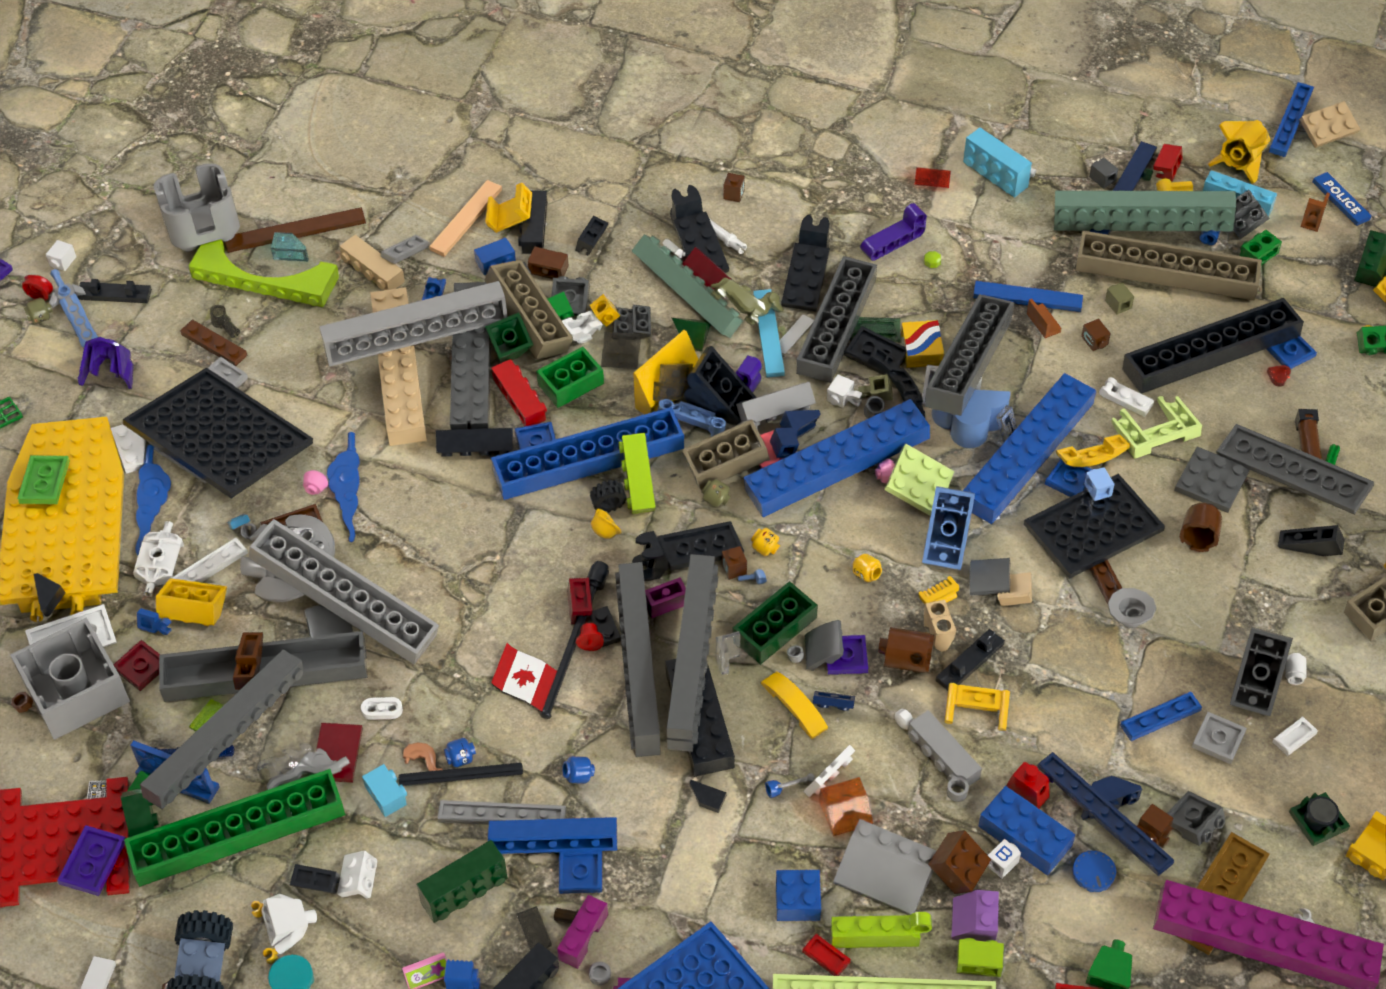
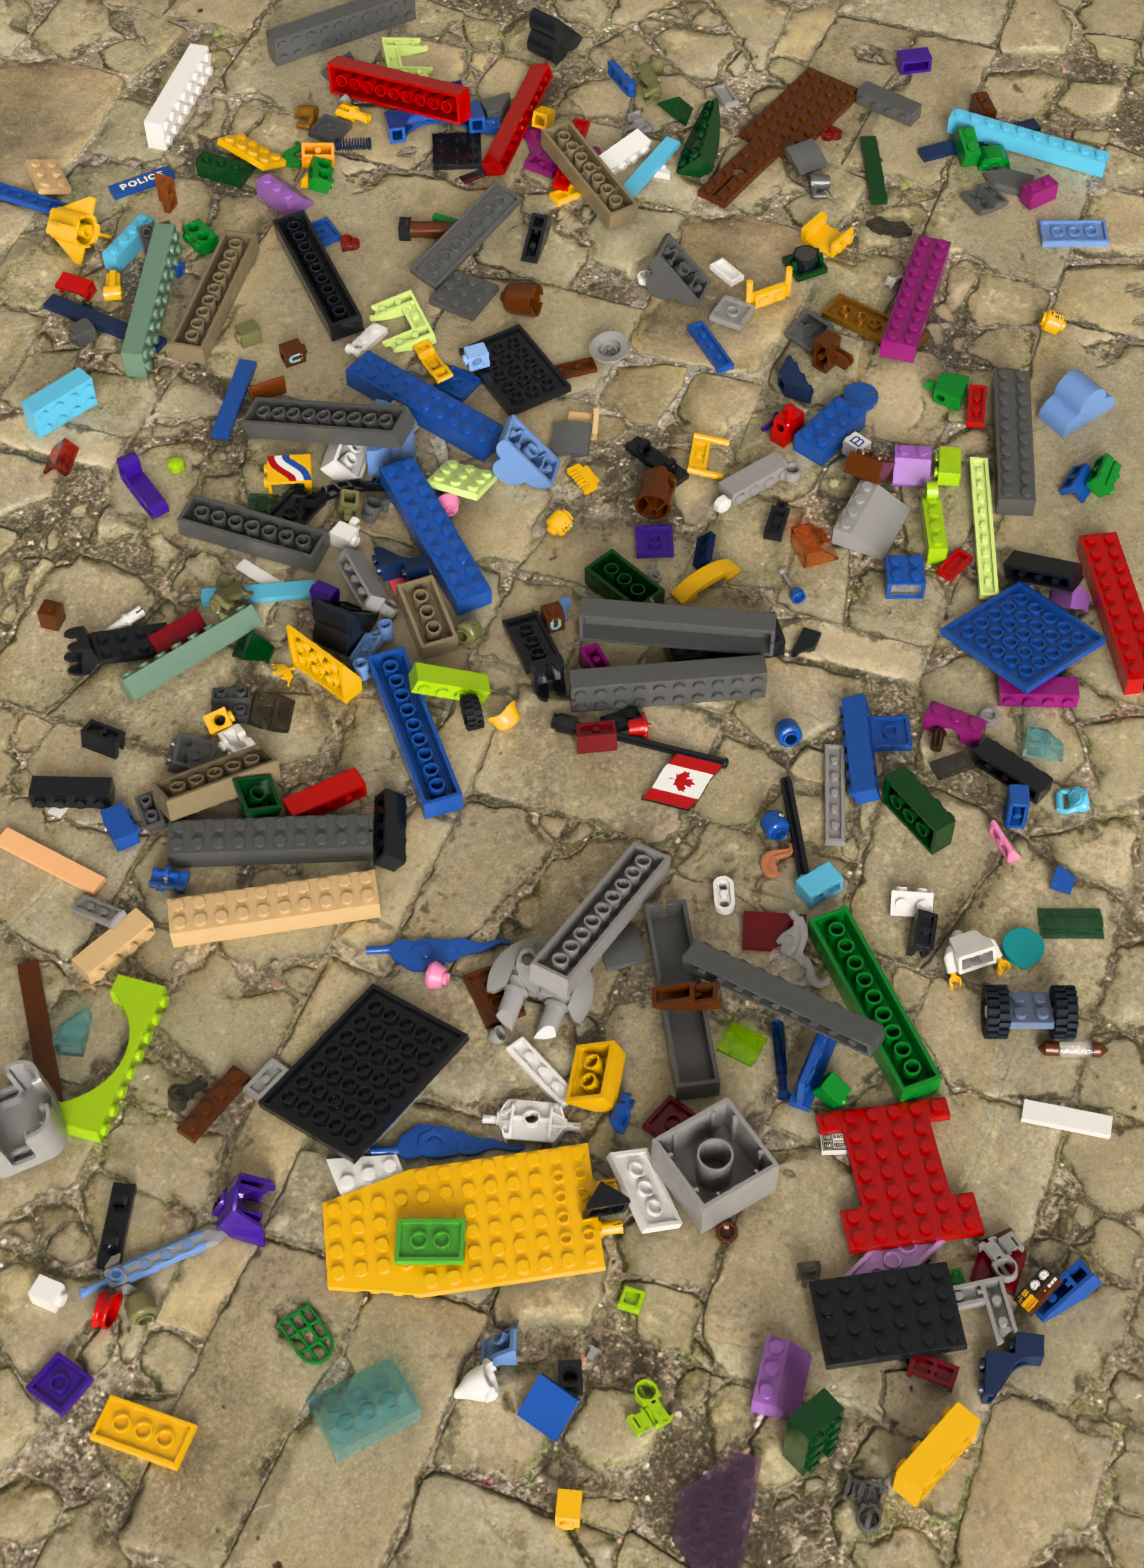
camera: 90 degrees left, 0 degrees up
dark purple plate [57,825,126,896] -> none
dark green brick [121,789,159,837] -> none
dark azure tile [227,514,250,529] -> none
light grey brick [319,281,507,367] -> none
yellow panel [485,182,532,233] -> none
blue tile [515,422,556,450] -> none
reddish brown brick [527,247,569,279] -> none
green brick [536,347,604,408] -> none
green brick [547,292,574,321] -> none
clear smoke slope [653,363,693,401] -> none
white tile [662,239,686,259] -> none
yellow head [750,528,780,556] -> none
black hinge [781,214,830,312] -> none
white wing [803,745,855,797] -> none
dark grey slope [805,620,844,671] -> none
tan piece [924,600,956,652] -> none
dark blue tile [1037,752,1174,876] -> none
none -> medium lavender slope [255,173,314,216]
none -> yellow plate [745,266,793,309]
none -> black hinge [763,500,790,542]

